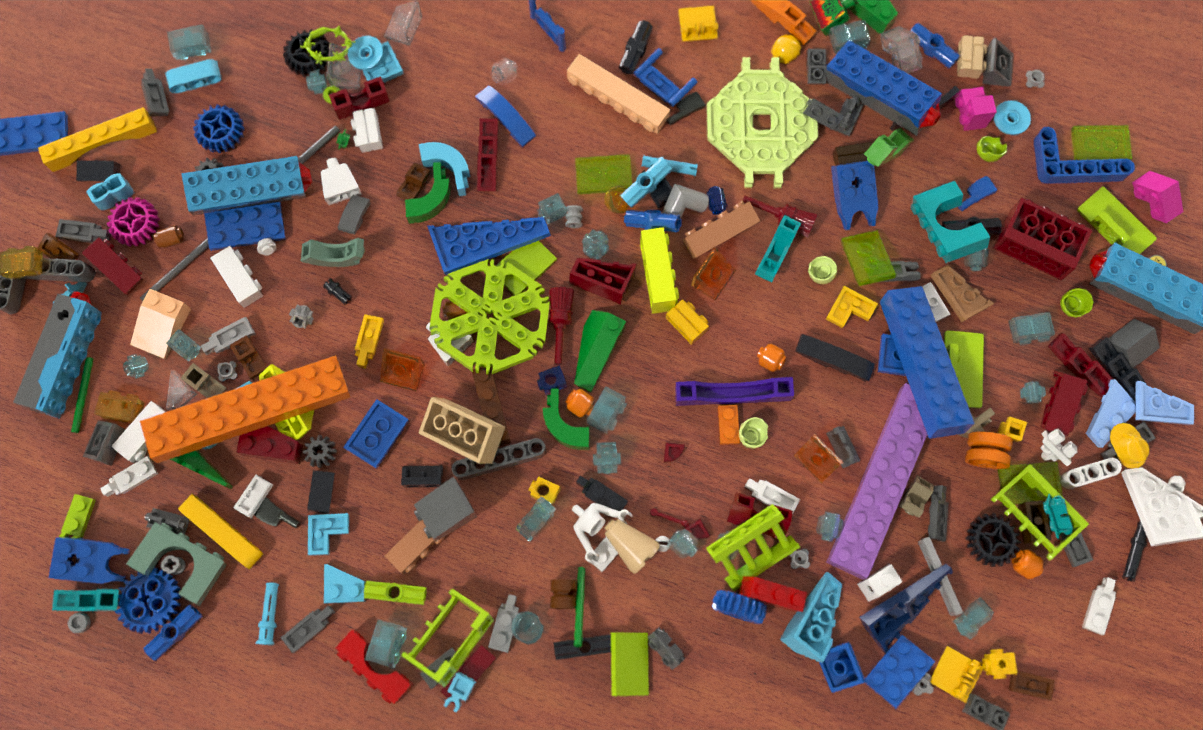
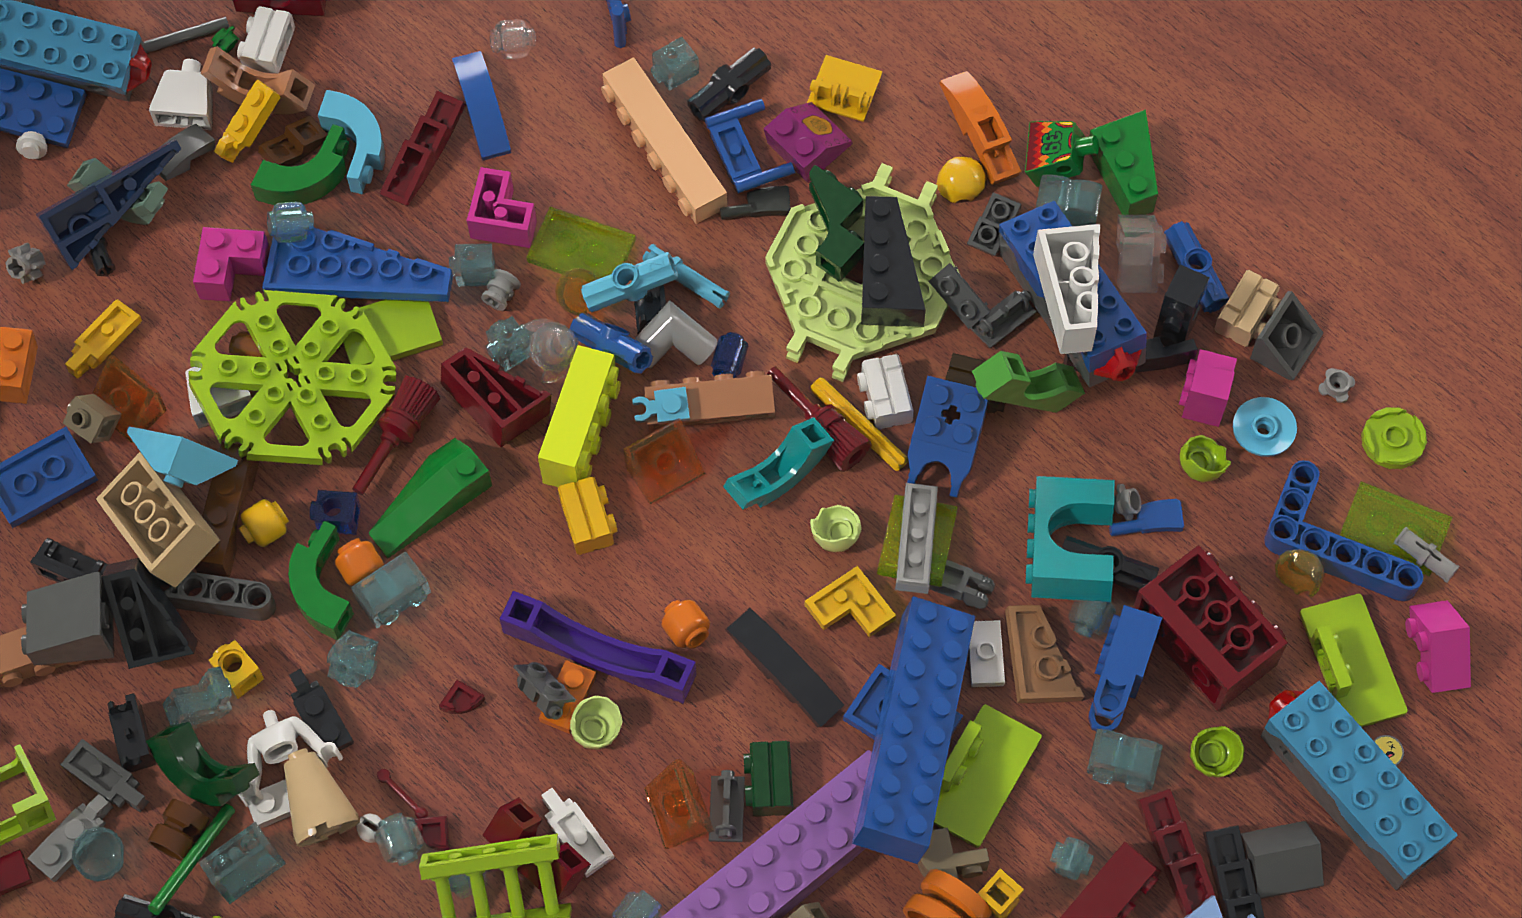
camera: 25 degrees right, 10 degrees down
none -> dark blue wedge [36,139,181,270]
none -> dark grey hinge [60,739,149,813]
none -> dark tan brick [63,394,122,444]
none -> black wedge [102,558,198,669]
none -> black hinge [107,693,157,773]
none -> medium azure wedge [127,426,238,488]
none -> dark green arch [146,722,260,806]
none -> dark pink brick [193,227,270,301]
none -> clear light blue brick [199,822,286,904]
none -> nougat arch [201,46,315,114]
none -> yellow hinge [214,80,281,163]
none -> yellow head [239,499,289,547]
none -> clear light blue head [267,202,314,243]
none -> dark pink brick [467,167,537,248]
none -> dark grey hinge [513,662,576,720]
none -> clear helmet [523,318,579,383]
none -> medium azure plate [632,387,690,424]
none -> clear light blue brick [651,37,699,91]
none -> dark green brick [743,741,793,817]
none -> magenta slope [763,102,853,183]
none -> dark green arch [809,164,864,282]
none -> yellow axle [811,377,908,471]
none -> white brick [857,354,914,430]
none -> black wedge [861,196,926,327]
none -> light grey tile [895,483,938,594]
none -> white wedge [1033,224,1100,354]
none -> blue brick [1088,605,1162,735]
none -> light grey plate [1114,484,1141,521]
none -> black arch [1153,265,1210,346]
none -> clear yellow hair [1275,549,1324,597]
none -> lime tile [1361,407,1427,469]
none -> light grey pin [1393,527,1460,583]

